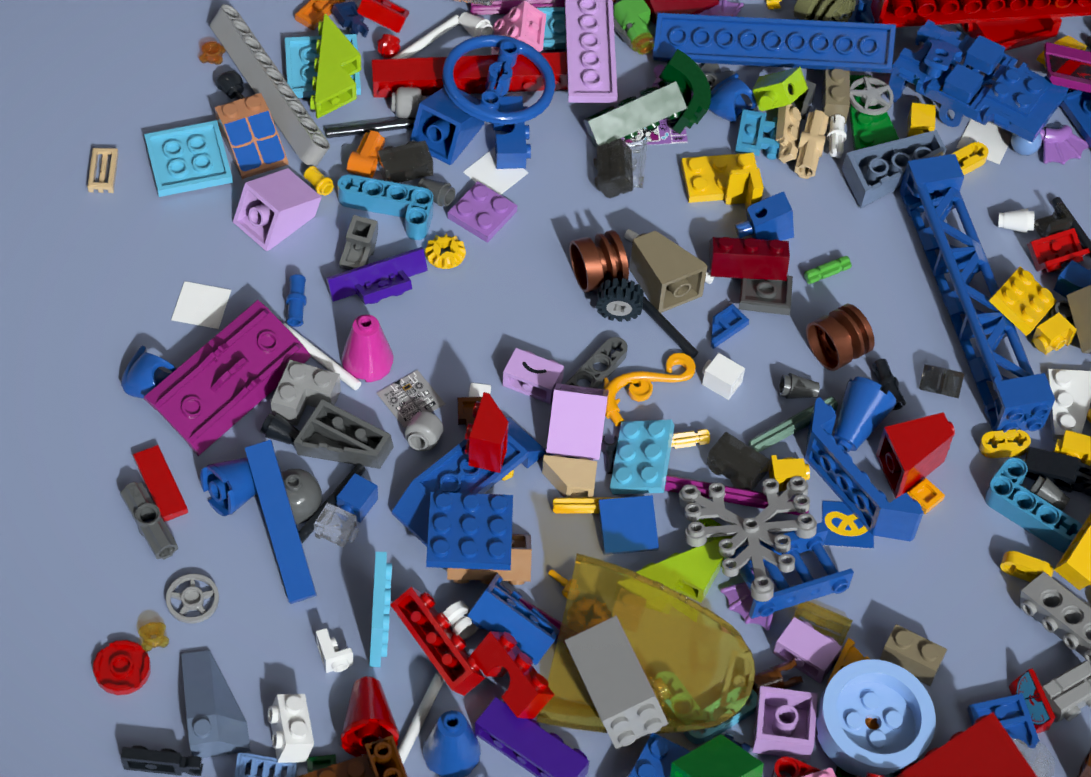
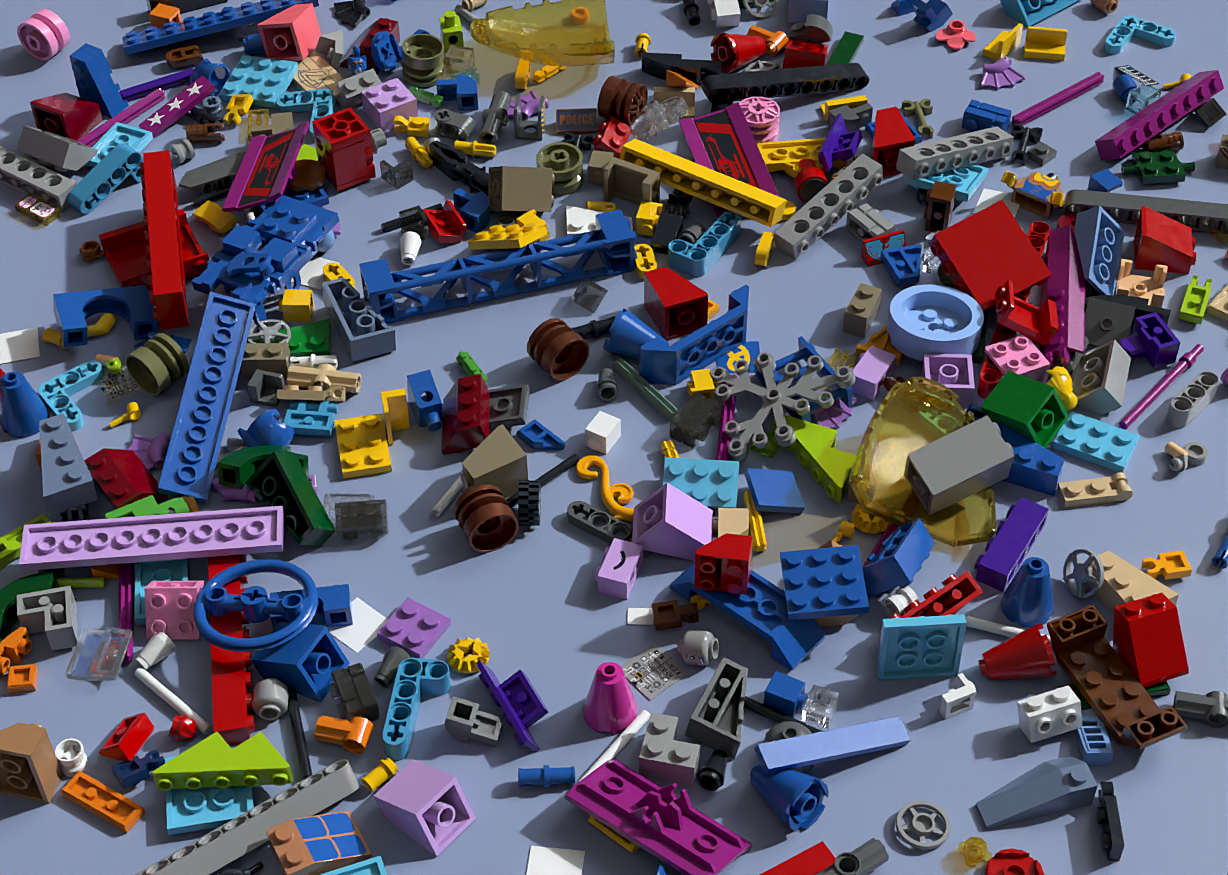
camera: 90 degrees left, 10 degrees down
red arch [470,631,555,719] -> none
lime torso [752,67,808,111] -> none

